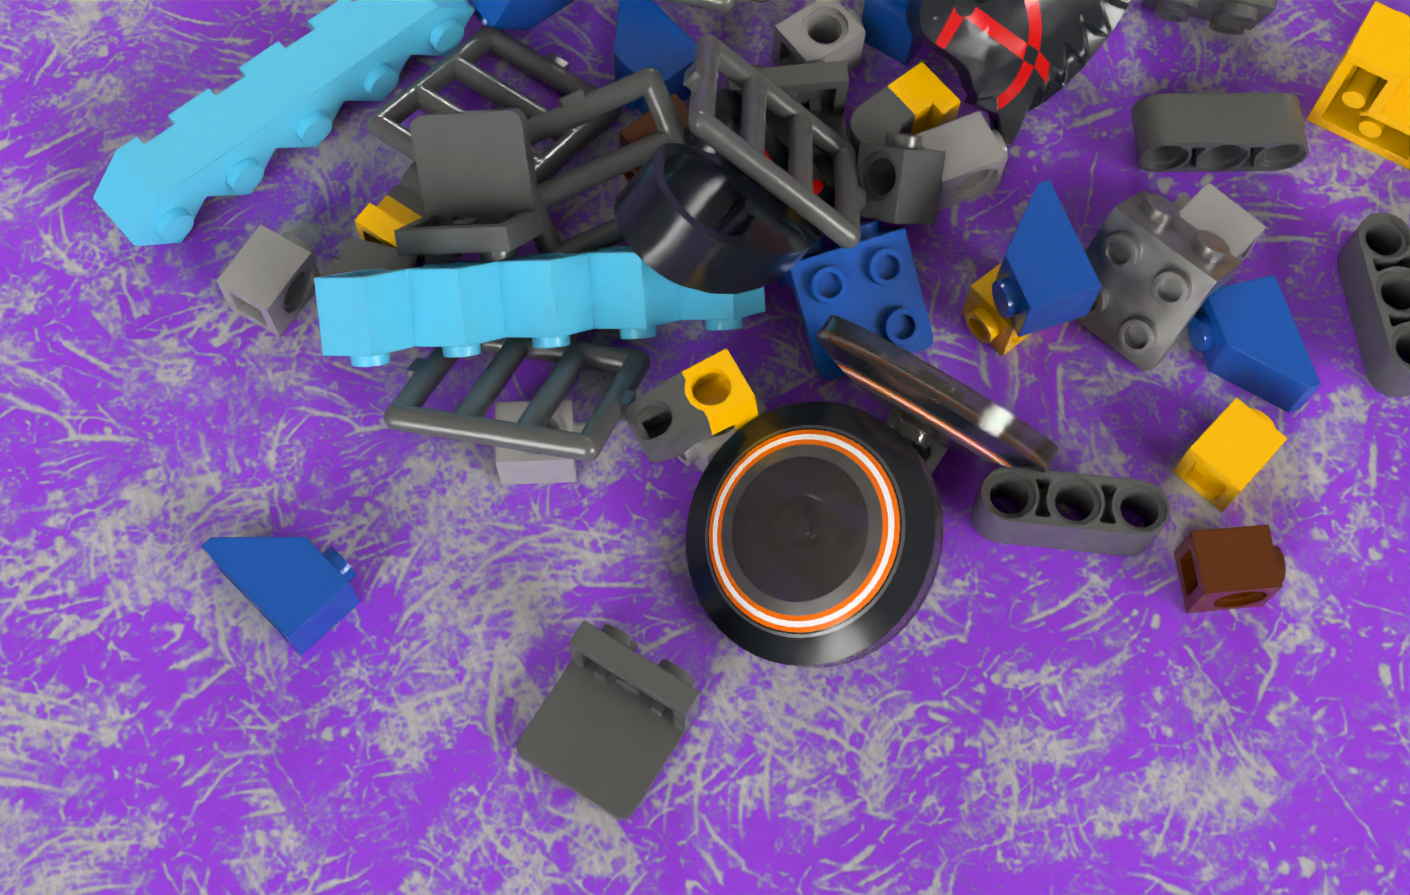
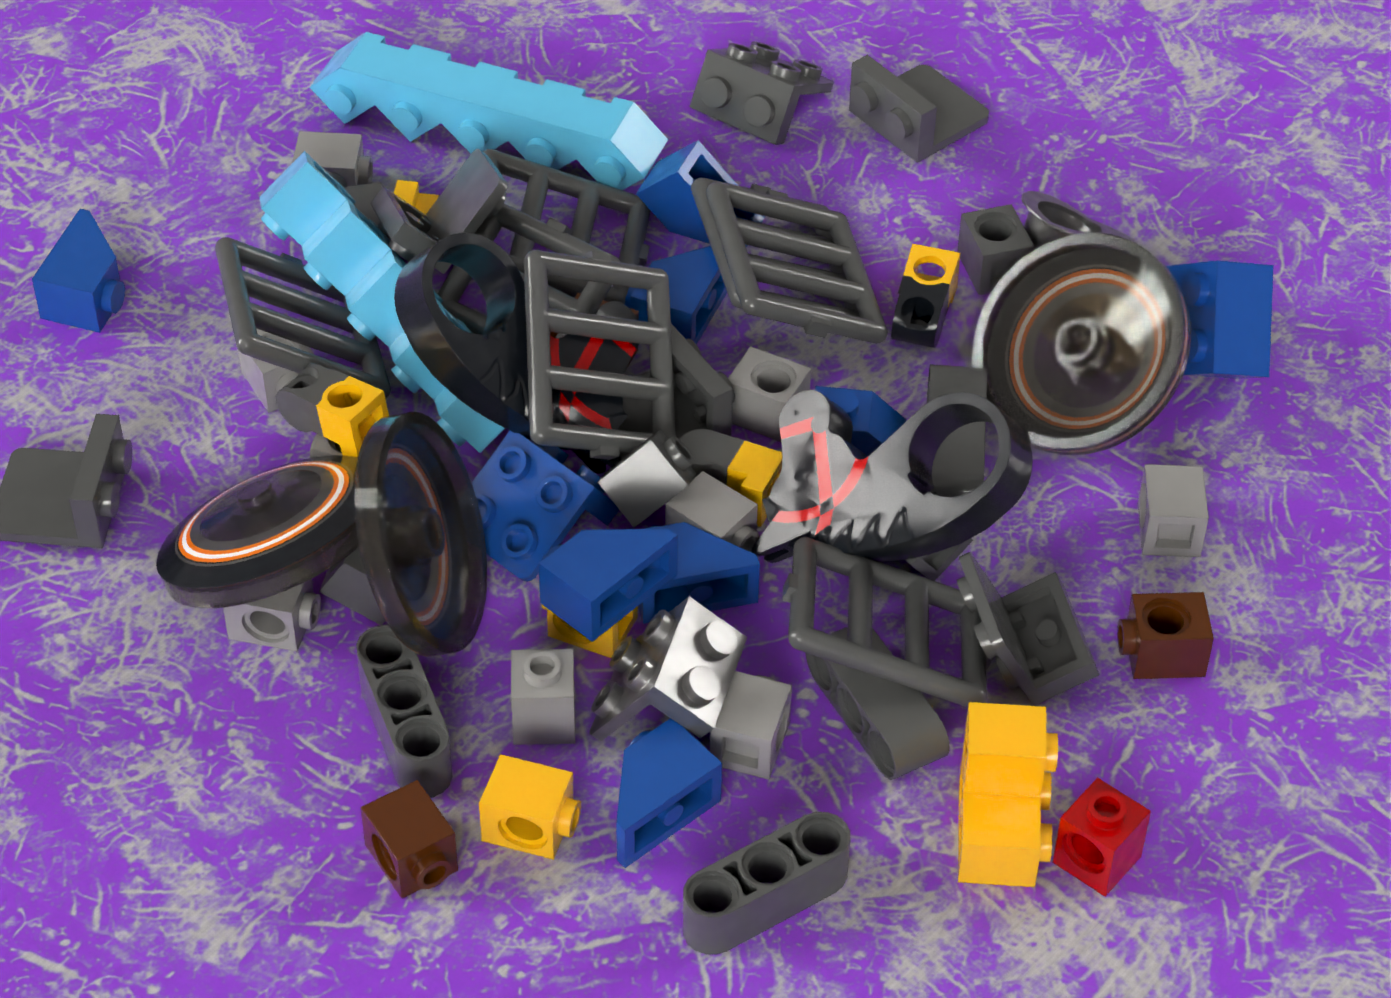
camera: 65 degrees right, 20 degrees down
none -> light grey brick [511,649,575,745]
none -> blue slope [638,522,760,624]
none -> dark grey bar [782,537,993,707]

